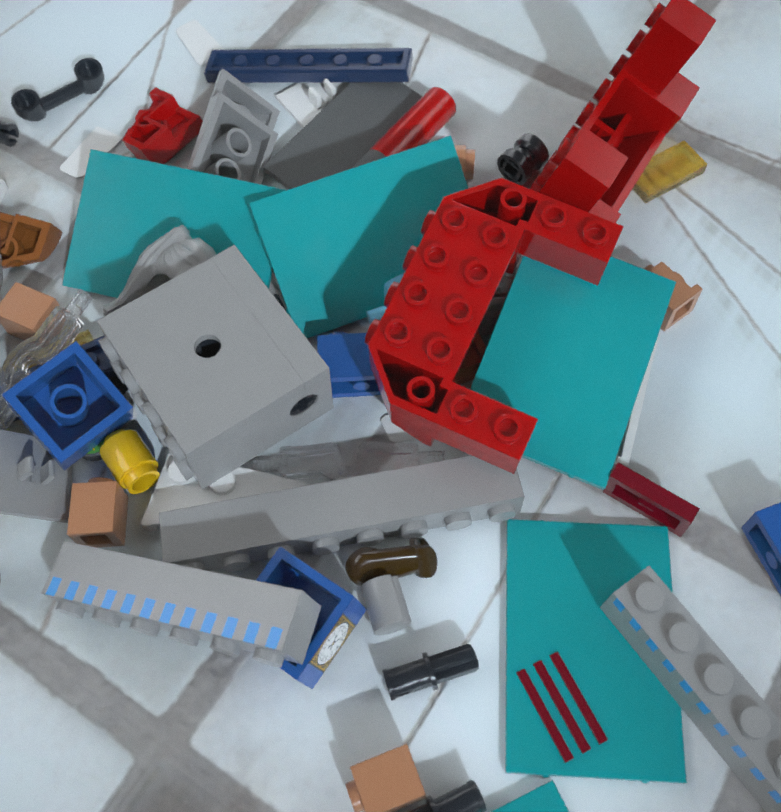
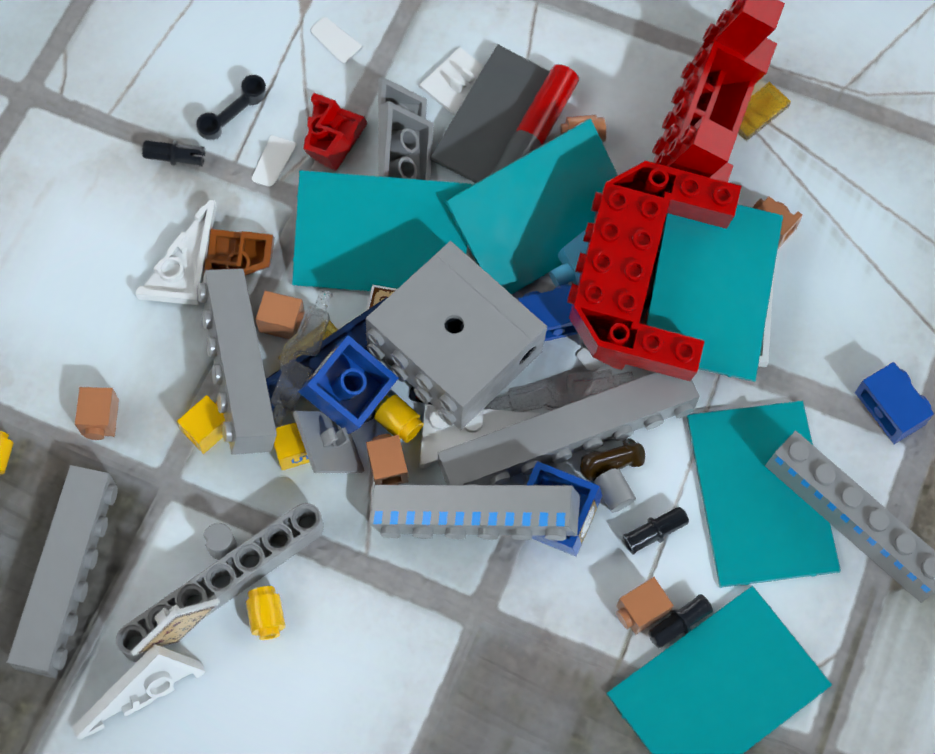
camera: 15 degrees left, 5 degrees up
light grey hair [103,225,216,316] -> none
dark blue tile [204,48,413,83] -> none
black wheel [497,133,549,186] -> none
dark red tile [516,651,608,763] -> none
dark red tile [603,462,700,537] -> none

